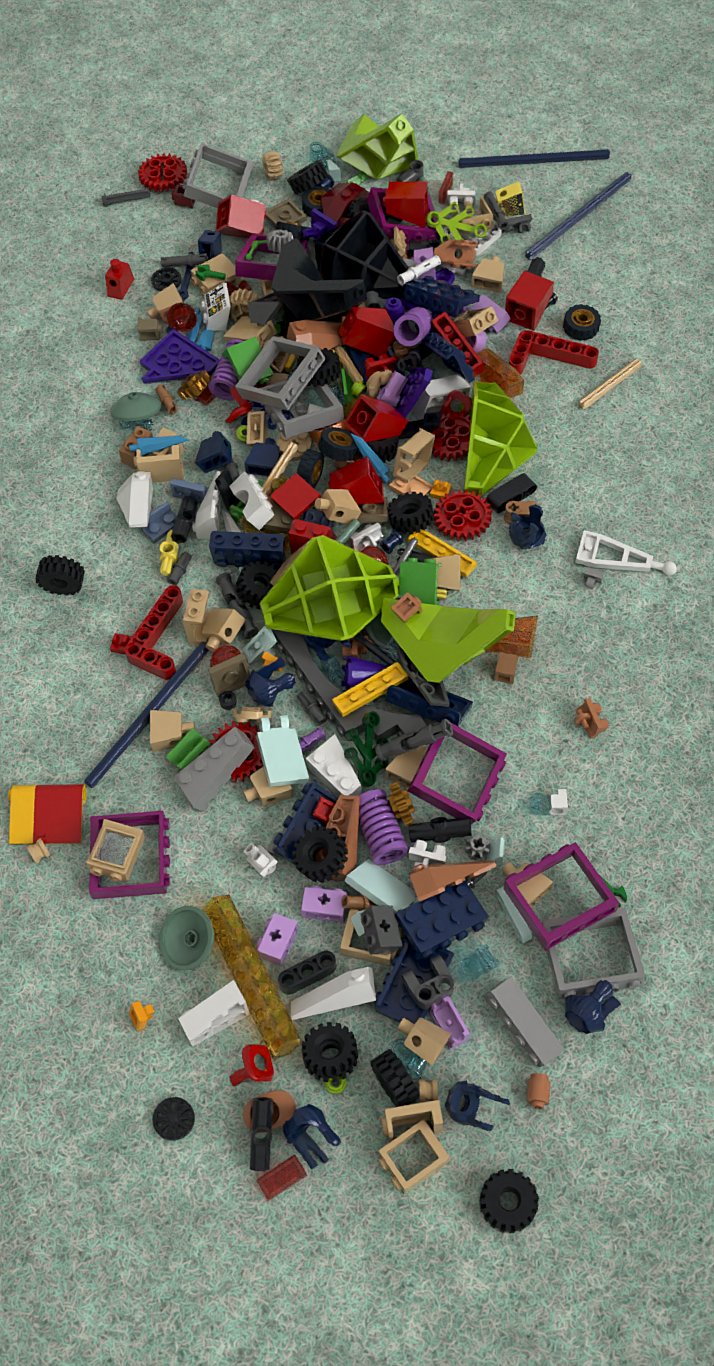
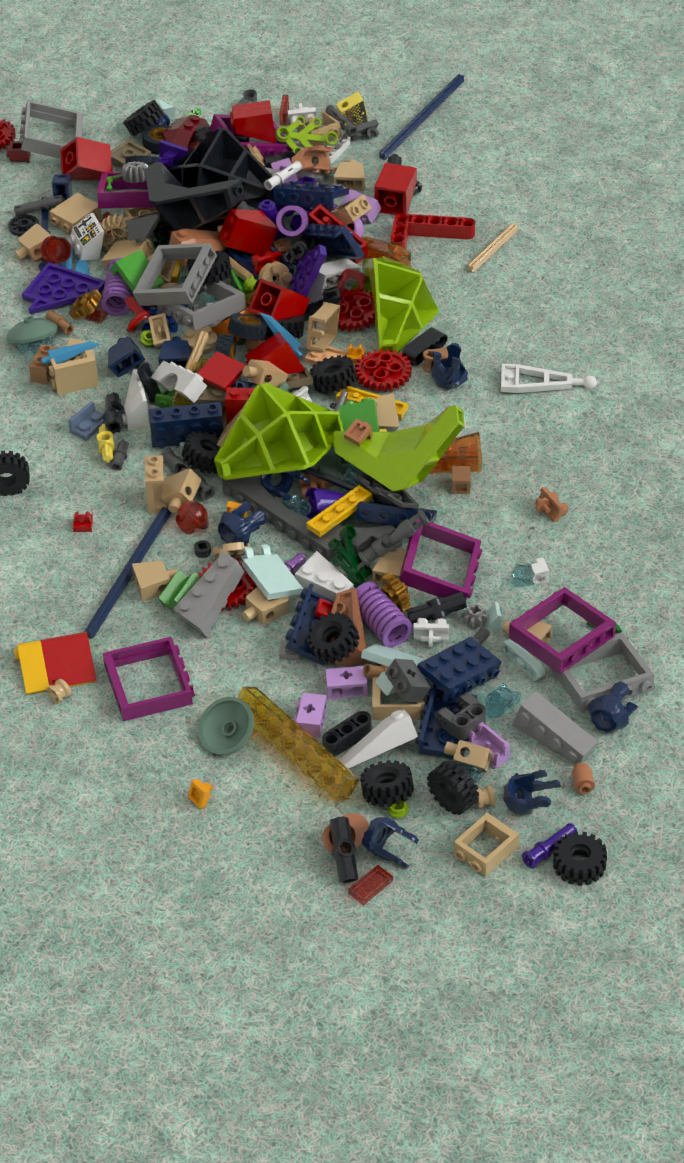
camera: 15 degrees left, 15 degrees down
tan window [86,819,145,882] -> none
white wedge [116,471,153,528] -> none
red beam [125,585,183,680] -> none
dark tan window [137,317,163,341] -> none
black wheel [152,1097,195,1141] -> none
sand blue bracket [170,478,209,503] -> none
white wedge [178,980,250,1047] -> none
green bar [195,264,226,282] -> none
dark tan plate [208,653,250,698] -> none
red piece [229,1044,274,1086] -> none
light aqua slope [242,626,277,664] -> none
white hips [243,843,278,877] -> none
tan gear [262,151,283,179] -> none
dark grey axle [297,691,328,726] -> none
clear light blue piece [310,142,336,169] -> none
lime panel [336,113,419,179] -> none
lavender piece [377,371,408,407] -> none
dark blue bush [379,530,404,554] -> none
tan panel [381,1100,443,1142] -> none
nougat wedge [409,860,496,902] -> none
dark blue axle [459,149,610,168] -> none
black wheel [563,304,601,341] -> none
light grey tile [584,566,604,589] -> none
none -> dark purple pin [522,823,577,869]

